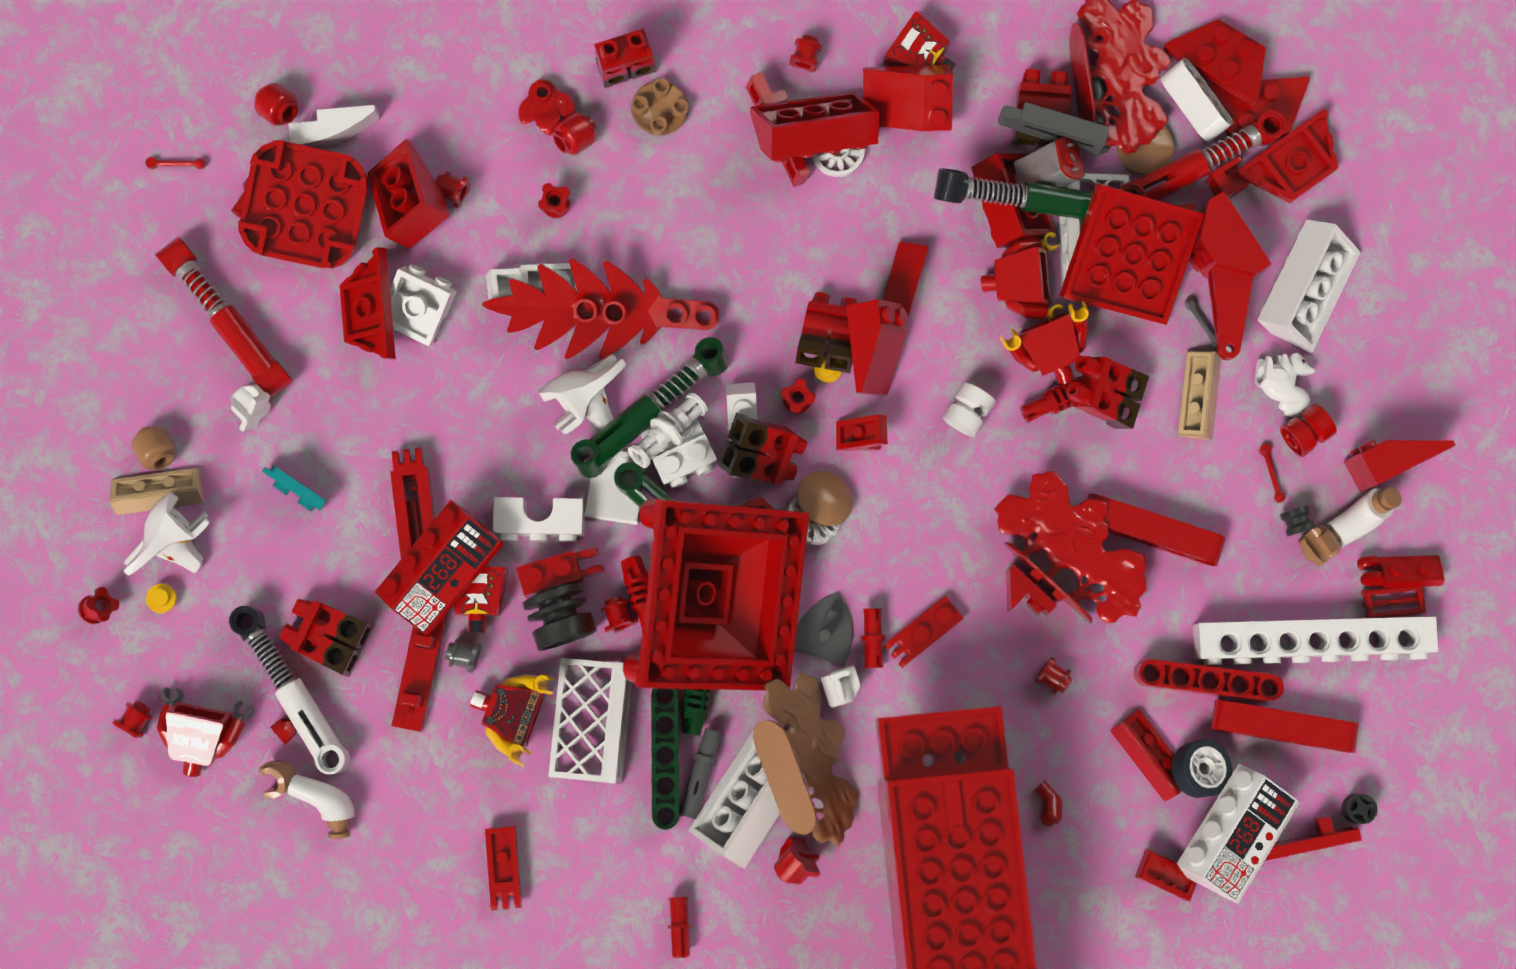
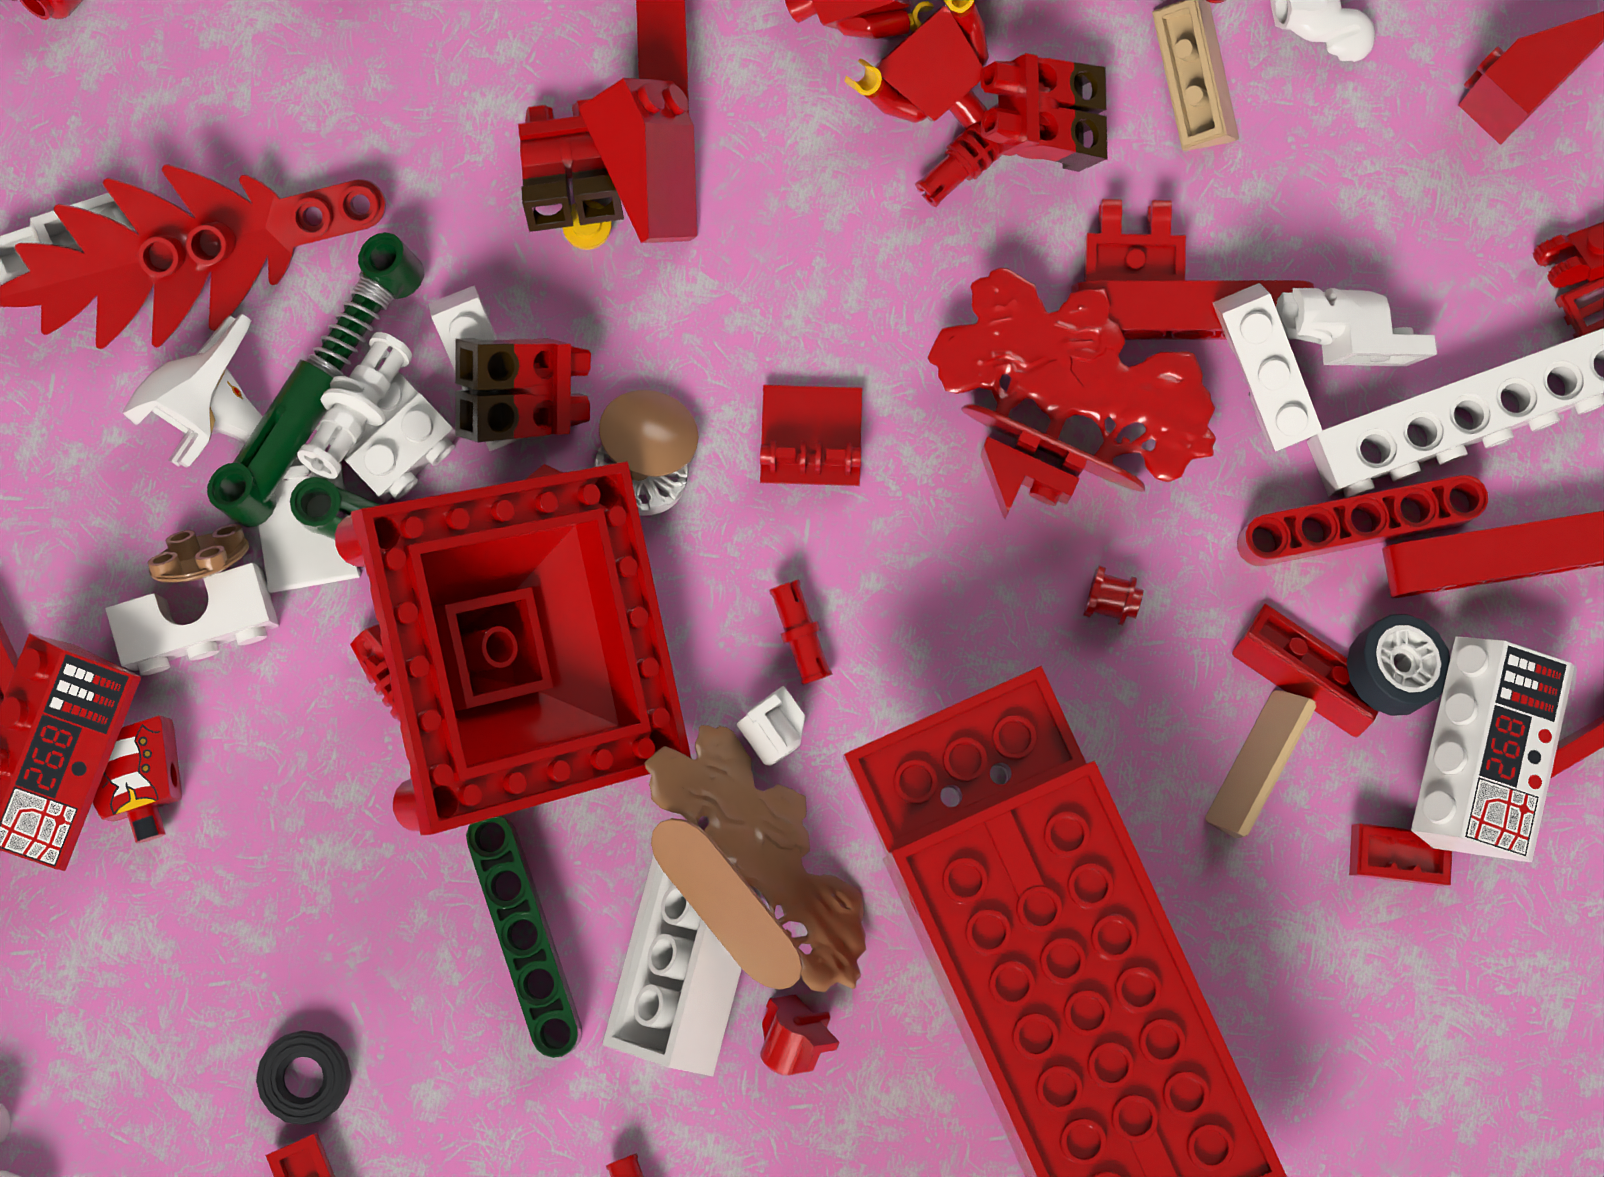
camera: 15 degrees left, 0 degrees up
red hinge [391,615,447,732] -> none
dark grey brick [445,638,481,673] -> none
torso [470,674,556,767] -> none
red hinge [516,547,605,599] -> none
pearl dark grey wheel [522,582,597,651] -> none
red brick [538,183,570,218] -> none
white fence [548,658,632,784] -> none
red brick [601,596,639,633] -> none
dark grey pin [680,728,722,819] -> none
dark green hinge [681,689,711,736] -> none
red brick [781,379,815,414] -> none
dark grey shield [795,592,852,666] -> none
red slope [836,414,888,451] -> none
red hinge [883,595,964,668] -> none
white wheel [942,382,996,437] -> none
red arm [1034,780,1062,827] -> none
red hinge [1259,444,1285,503] -> none
red wheel [1280,403,1337,457] -> none
pearl dark grey wheel [1280,505,1316,537] -> none
piece [1298,487,1402,567] -> none
none -> medium nougat dish [148,524,249,582]
none -> black tyre [256,1030,351,1125]
none -> red hinge [760,385,862,486]
none -> red plate [1084,199,1186,282]
none -> tan slope [1205,690,1316,839]
none -> white arch [1213,283,1323,452]
none -> white plate [1276,288,1437,366]

